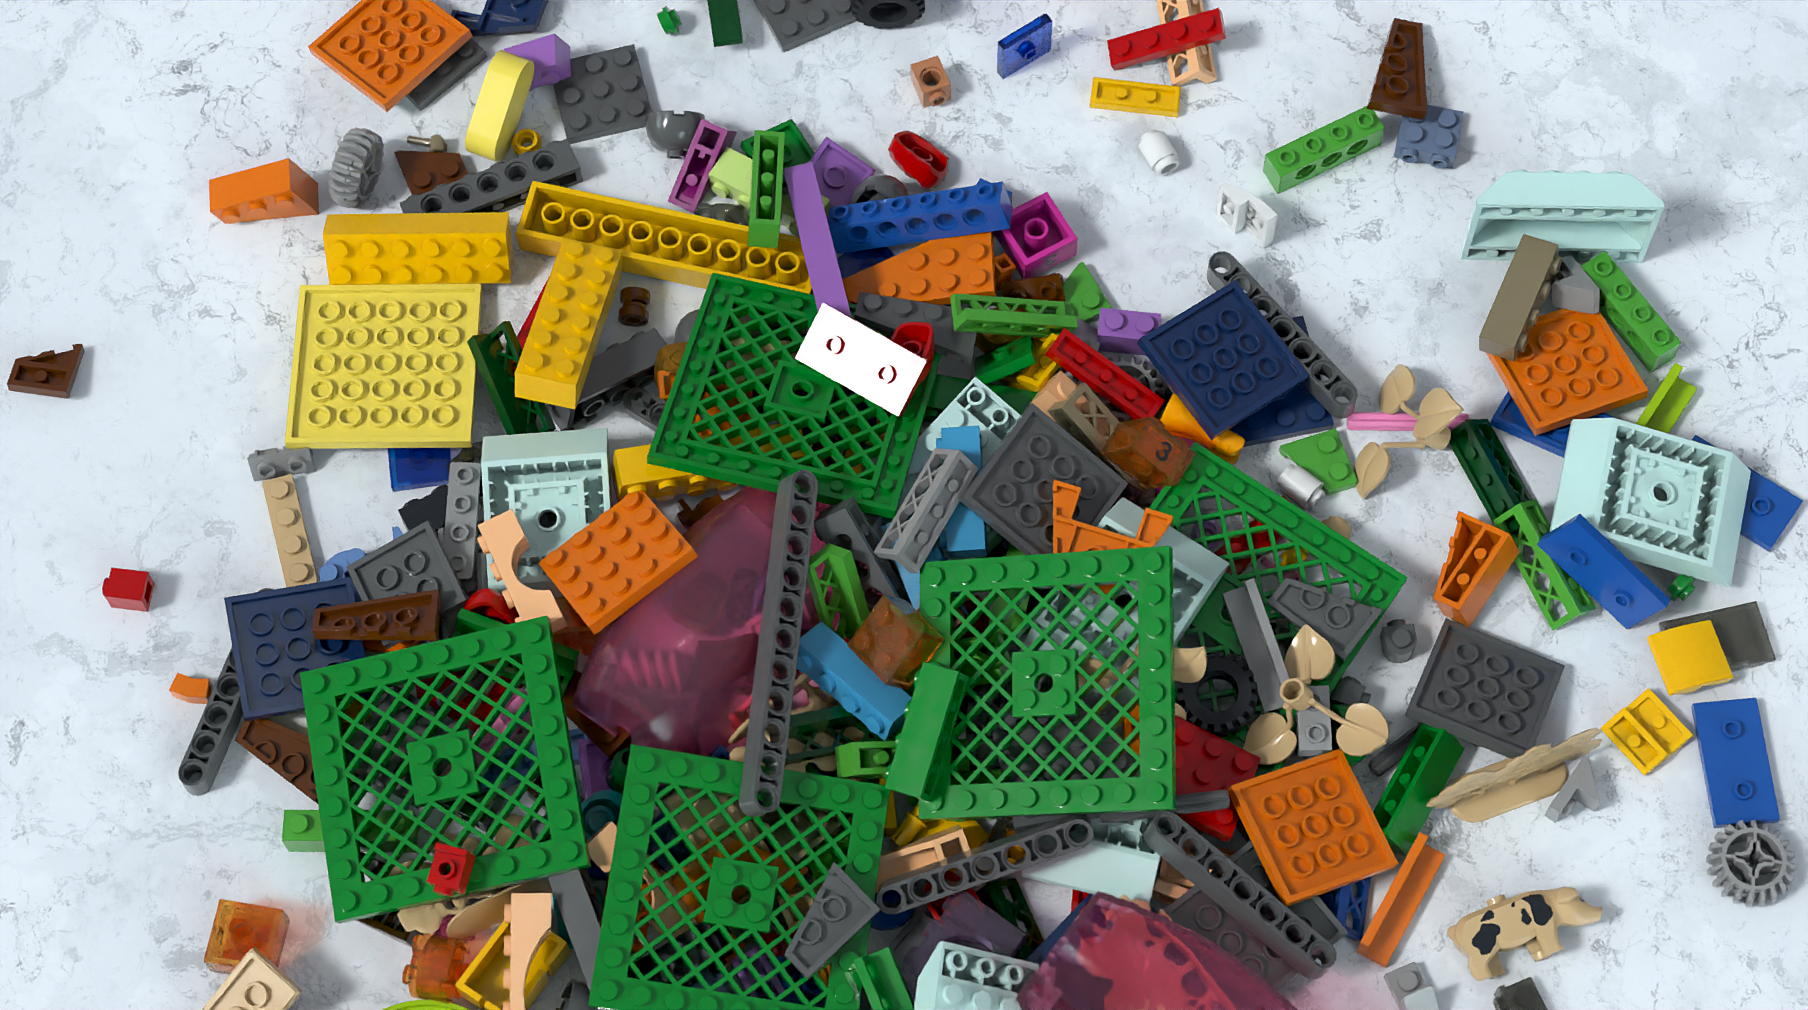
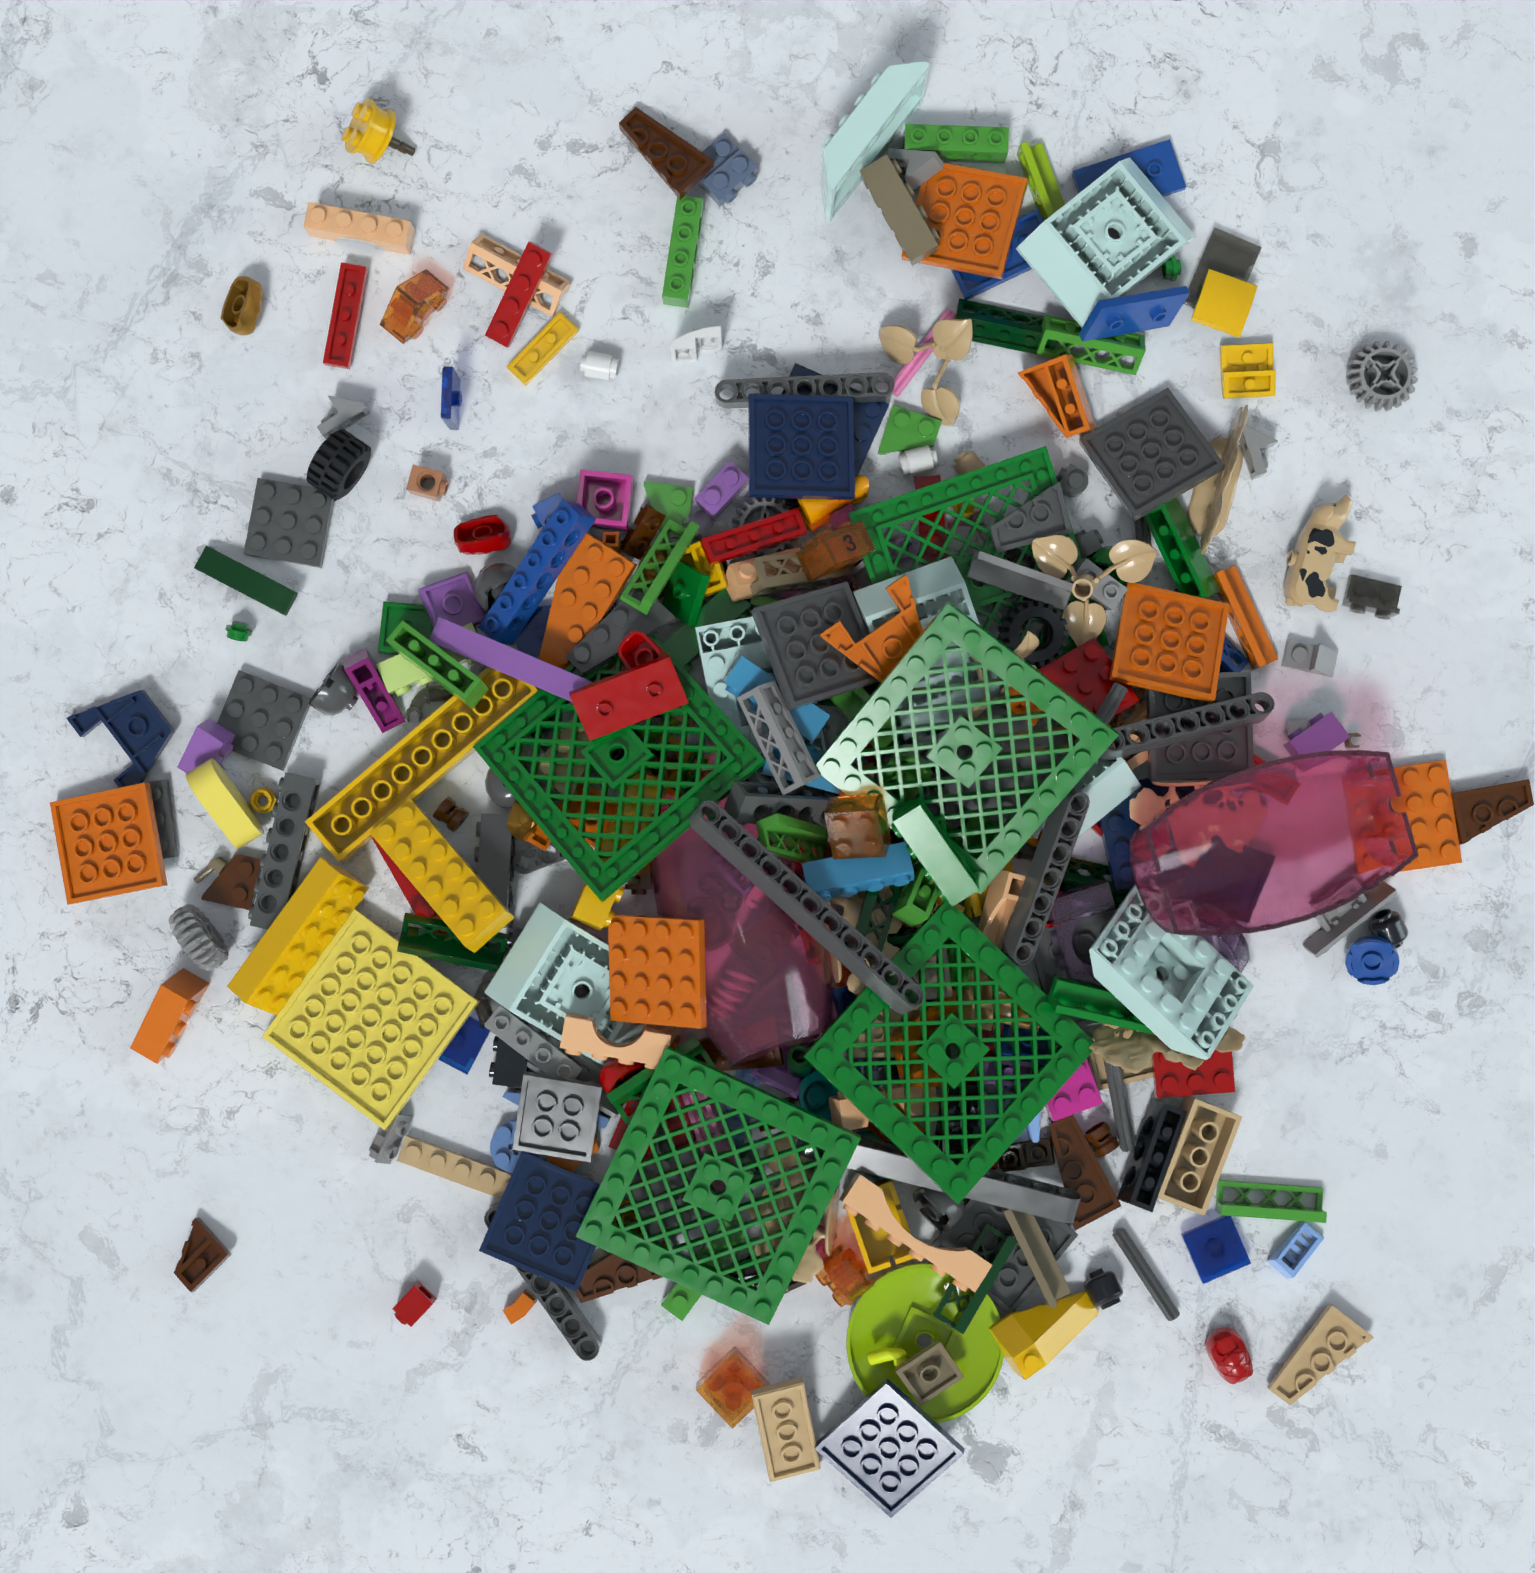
camera: 55 degrees left, 20 degrees up
reddish brown wing [312,589,442,641] -> none
red brick [427,843,476,897] -> none
dark grey wing [785,862,880,980] -> none
blue plate [1691,698,1780,828] -> none

